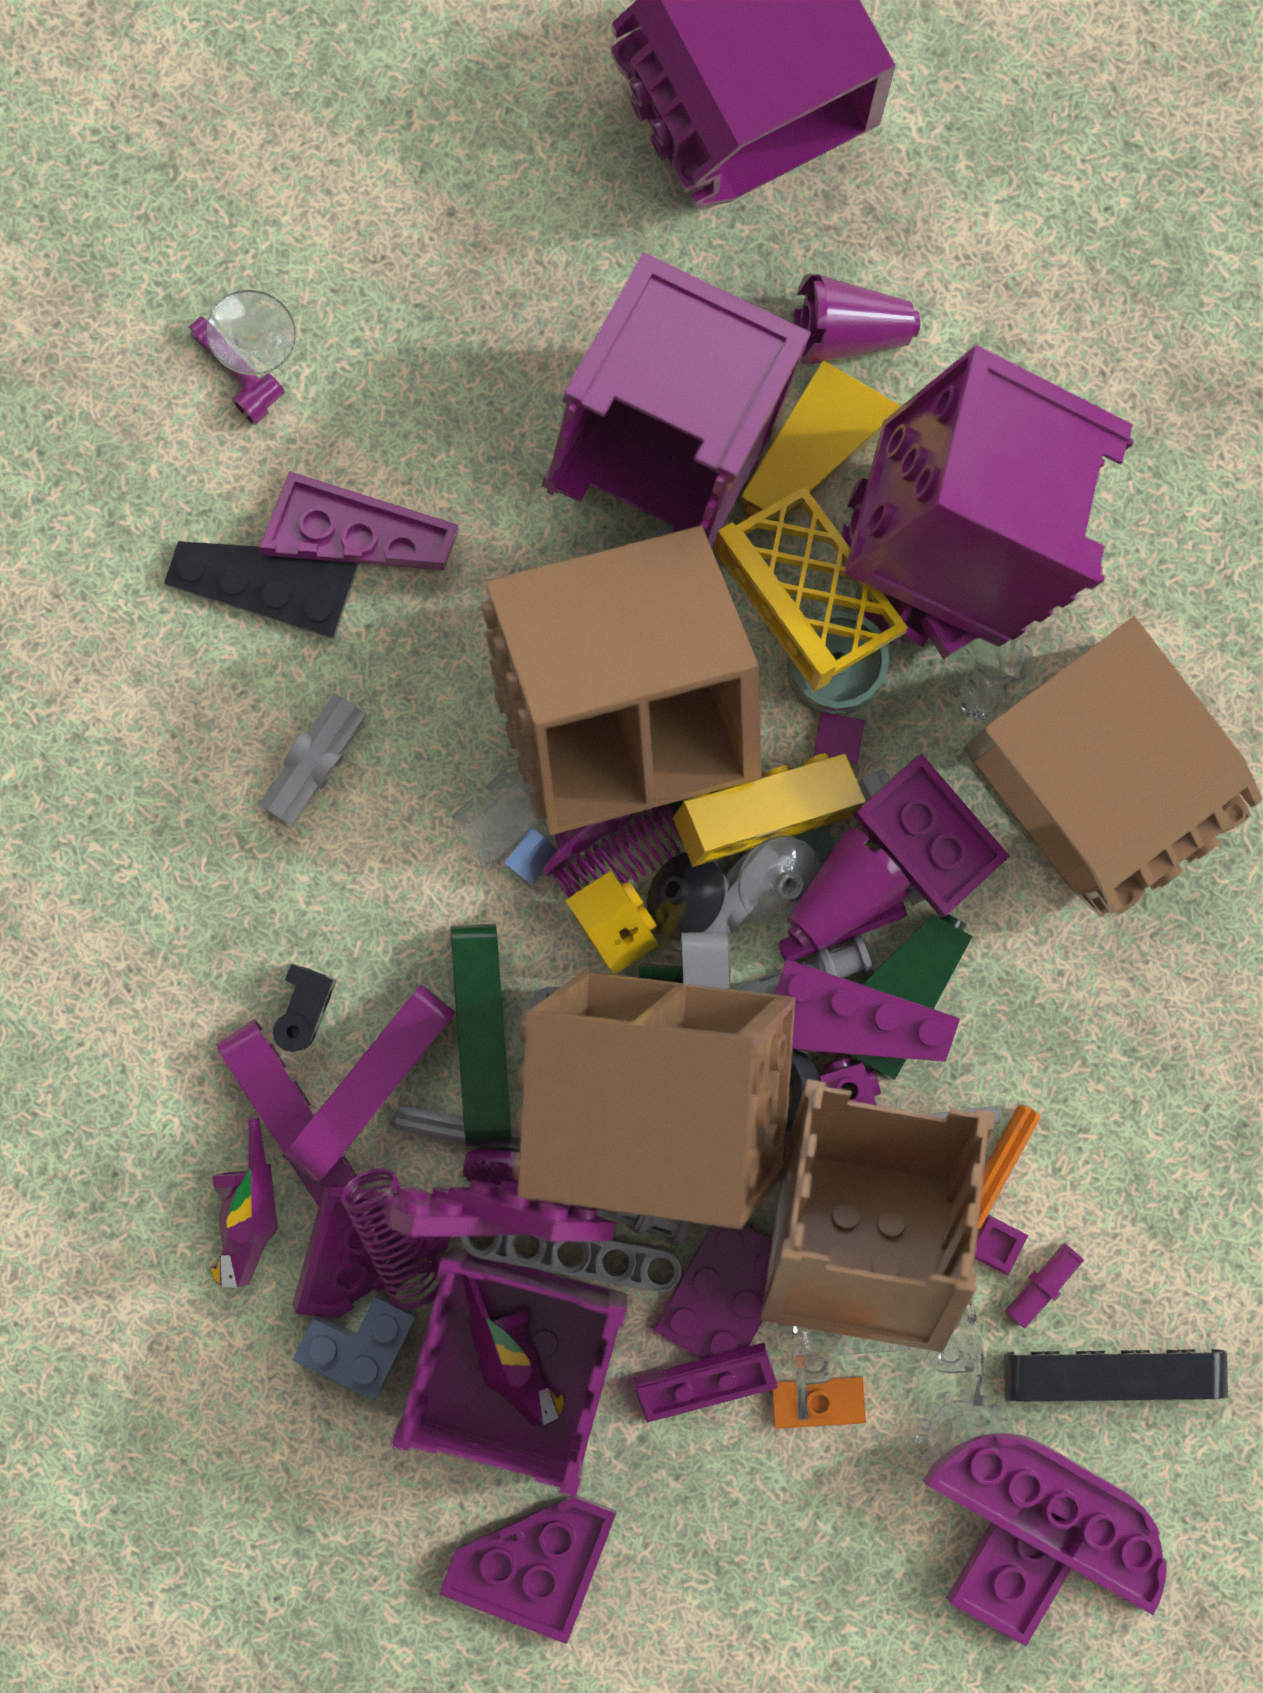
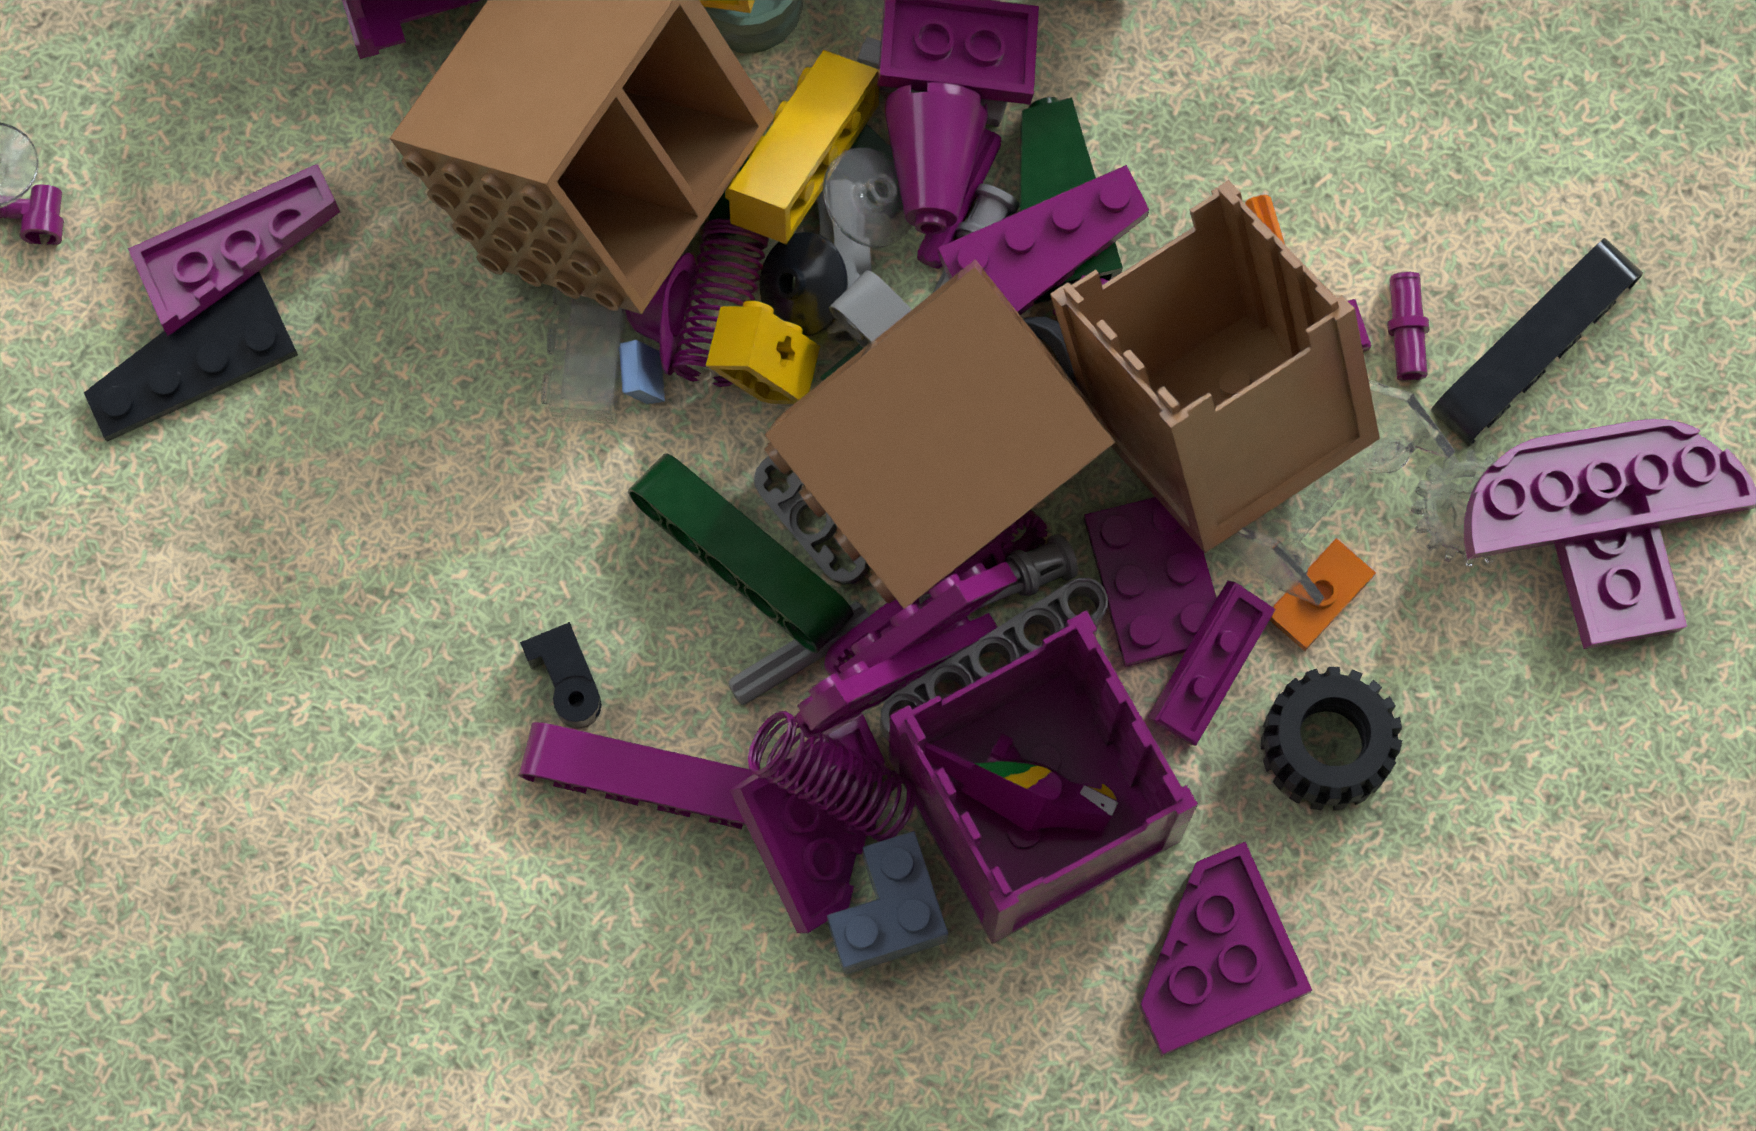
camera: 45 degrees left, 10 degrees down
magenta animal [210,1118,278,1288] -> none
light grey piece [259,693,367,827] -> none
magenta beam [282,984,456,1184] -> none
magenta tile [813,712,865,765] -> none
none -> black tyre [1261,667,1402,811]

